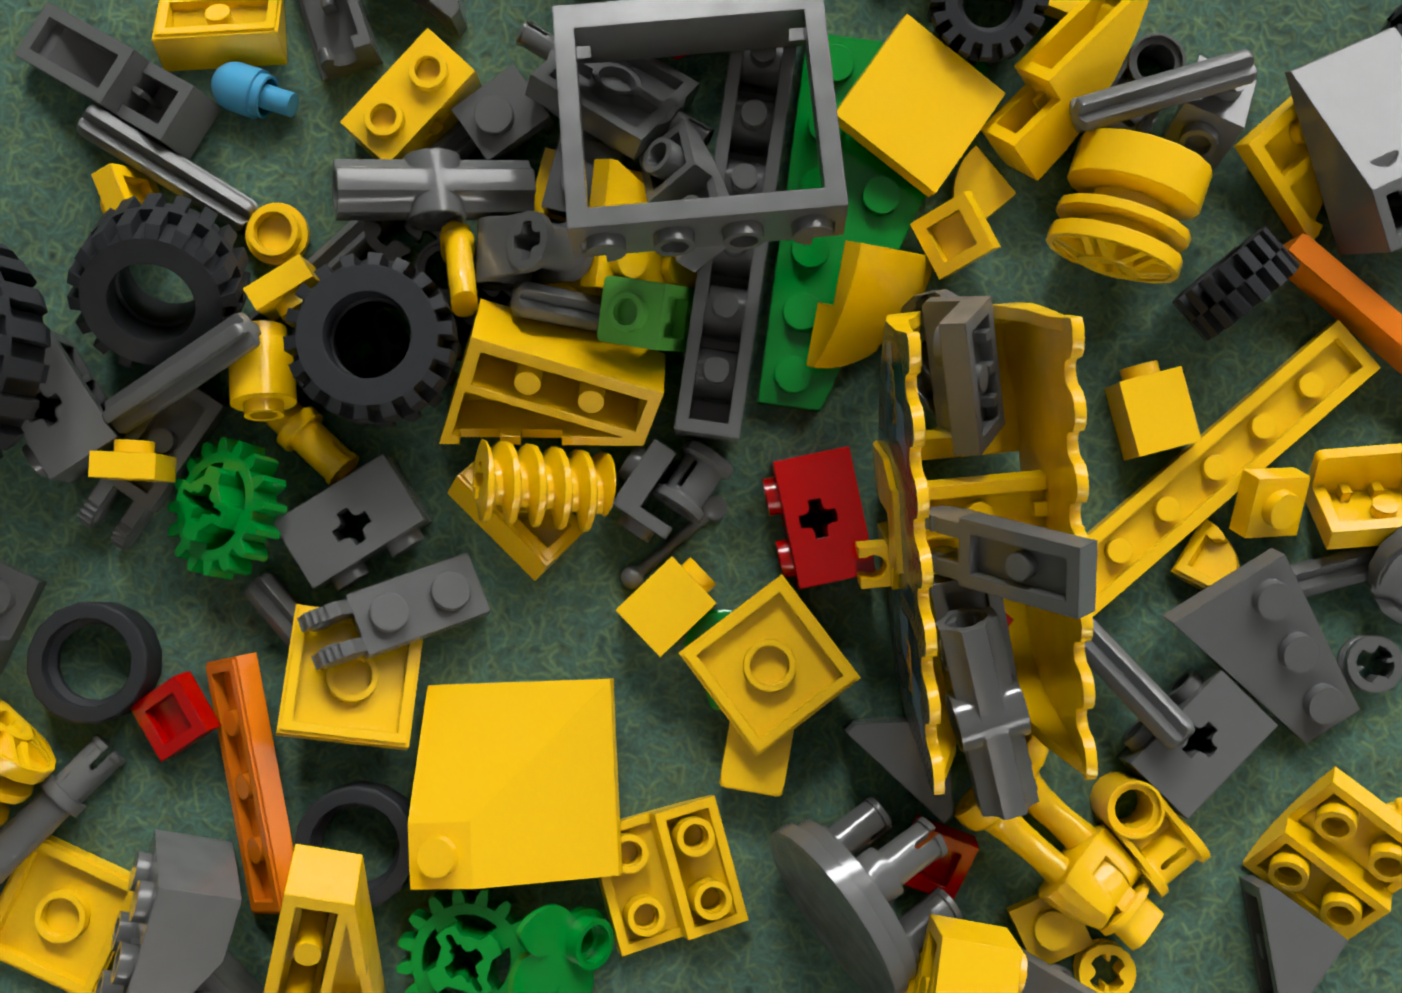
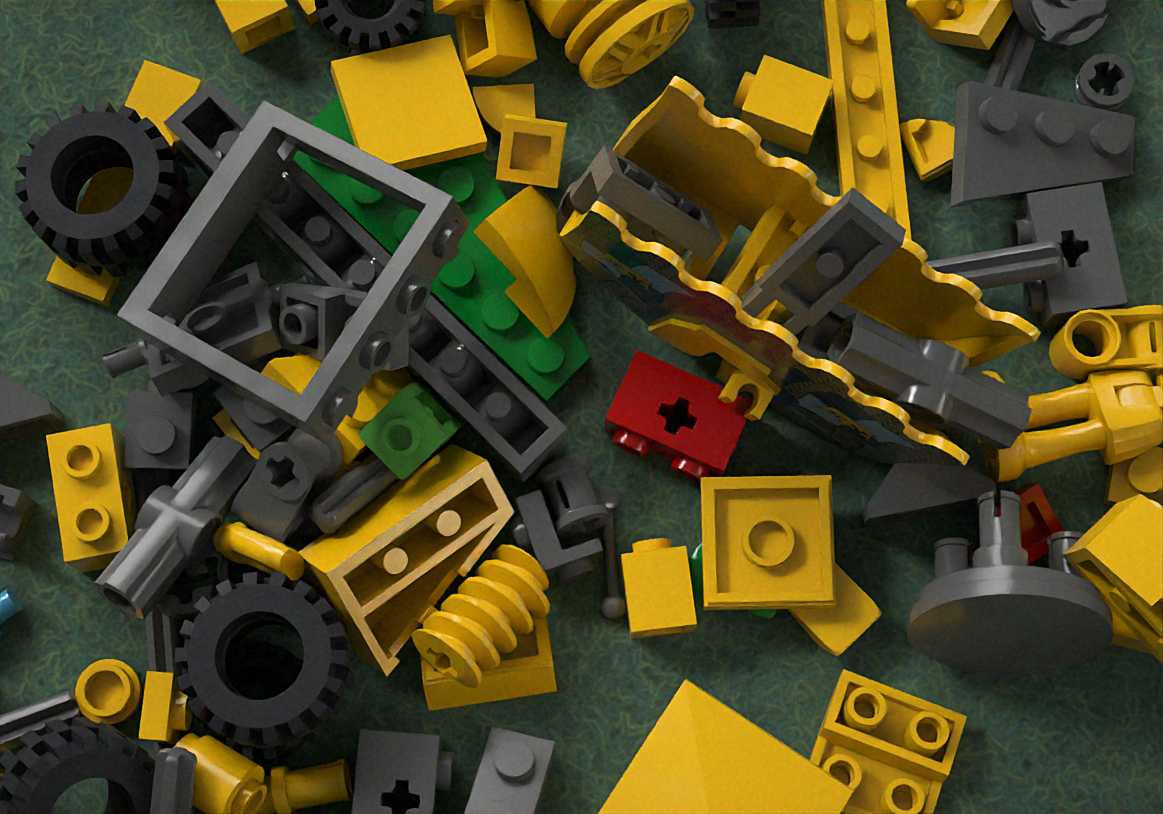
camera: 50 degrees left, 10 degrees down
yellow plate [1229,467,1311,538] -> none

